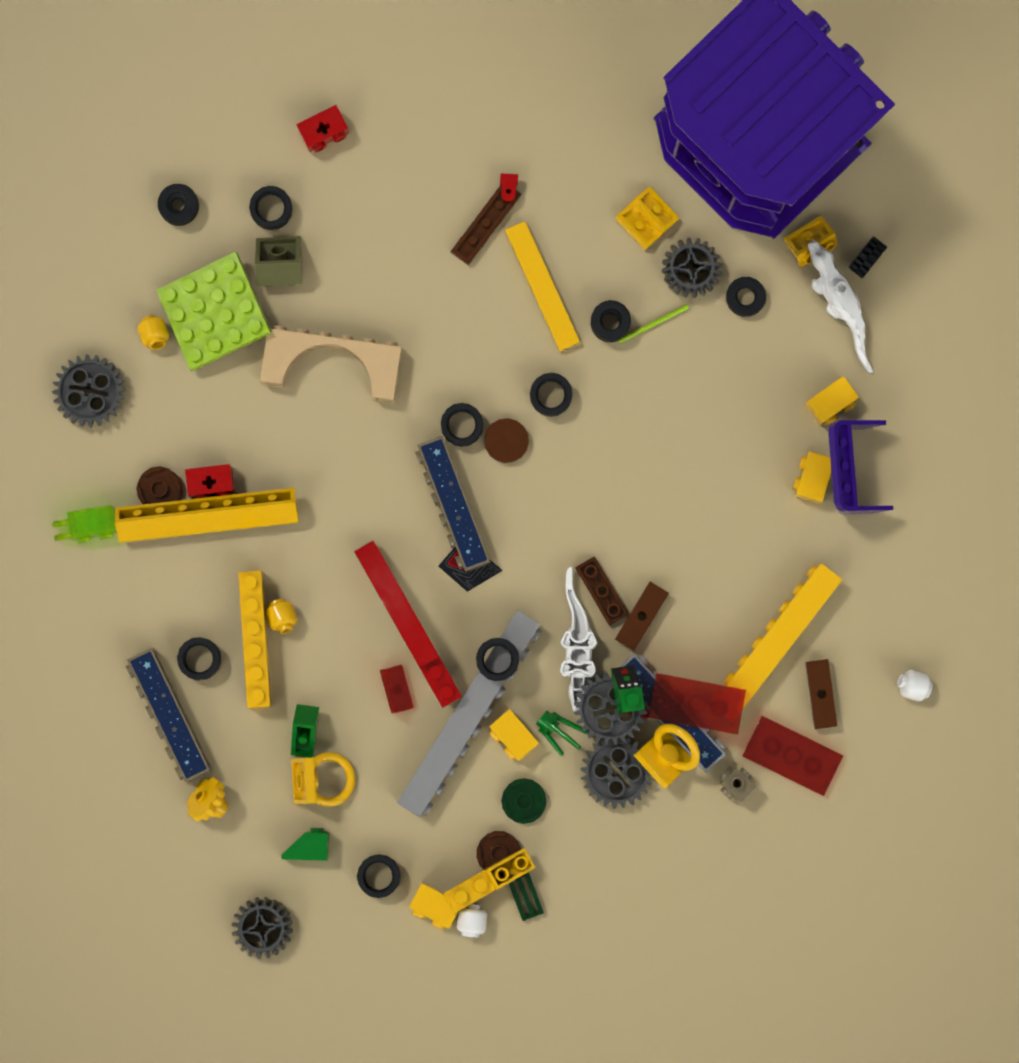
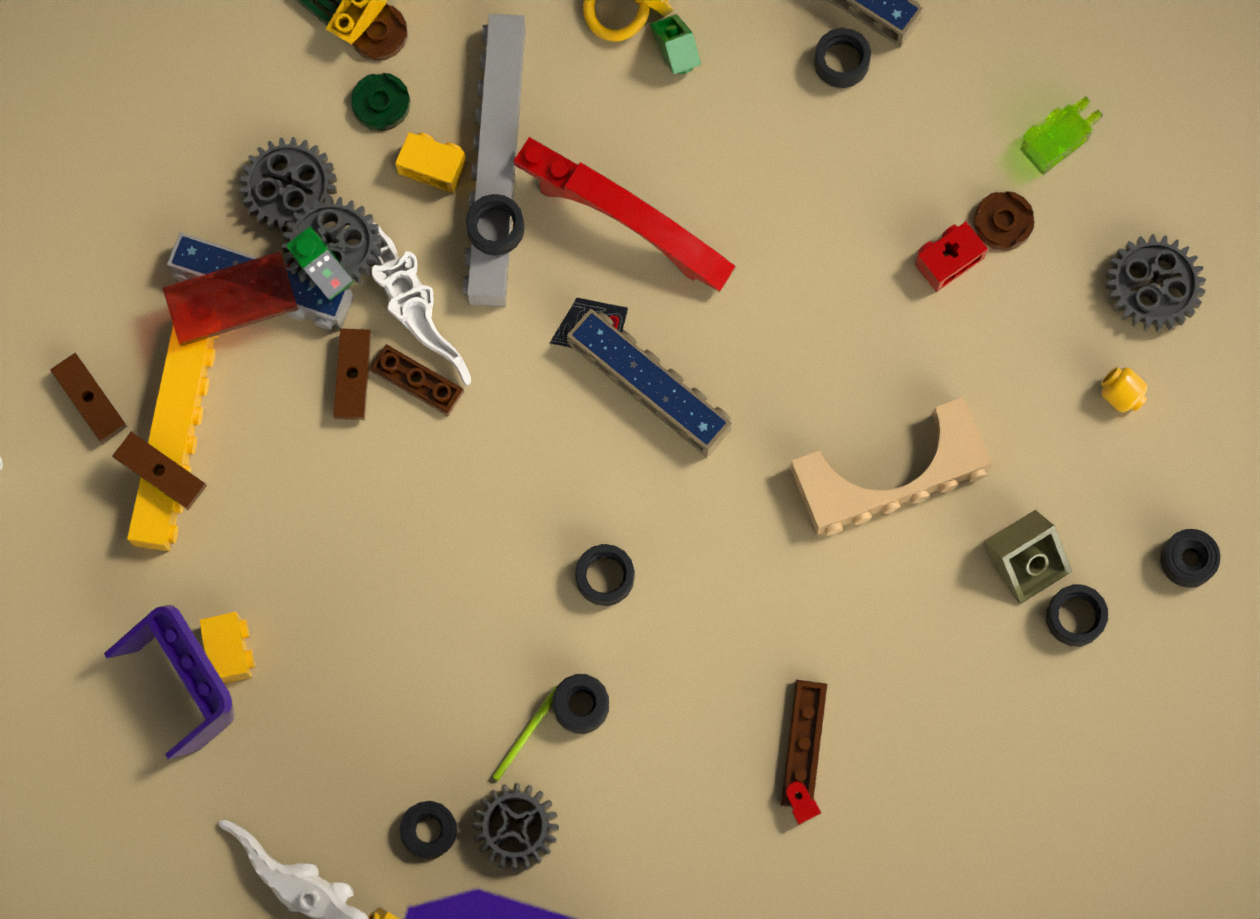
camera: 155 degrees right, 10 degrees down
yellow brick [115,487,299,543] -> none
lime plate [156,252,272,371] -> none
yellow brick [238,571,272,709] -> none
yellow head [265,599,298,634] -> none
red brick [296,105,349,153] -> none
clear red panel [380,665,414,714] -> none
black tyre [441,403,483,447] -> none
reddish brown tile [484,418,529,463] -> none
yellow tile [505,221,580,352] -> none
green plant [536,710,588,756] -> none
yellow slope [615,186,680,251] -> none
yellow tile [633,724,700,789] -> none
dark tan brick [719,767,756,803] -> none
clear red plate [742,716,843,796] -> none
yellow brick [805,376,859,426] -> none
none -> reddish brown tile [112,432,207,510]

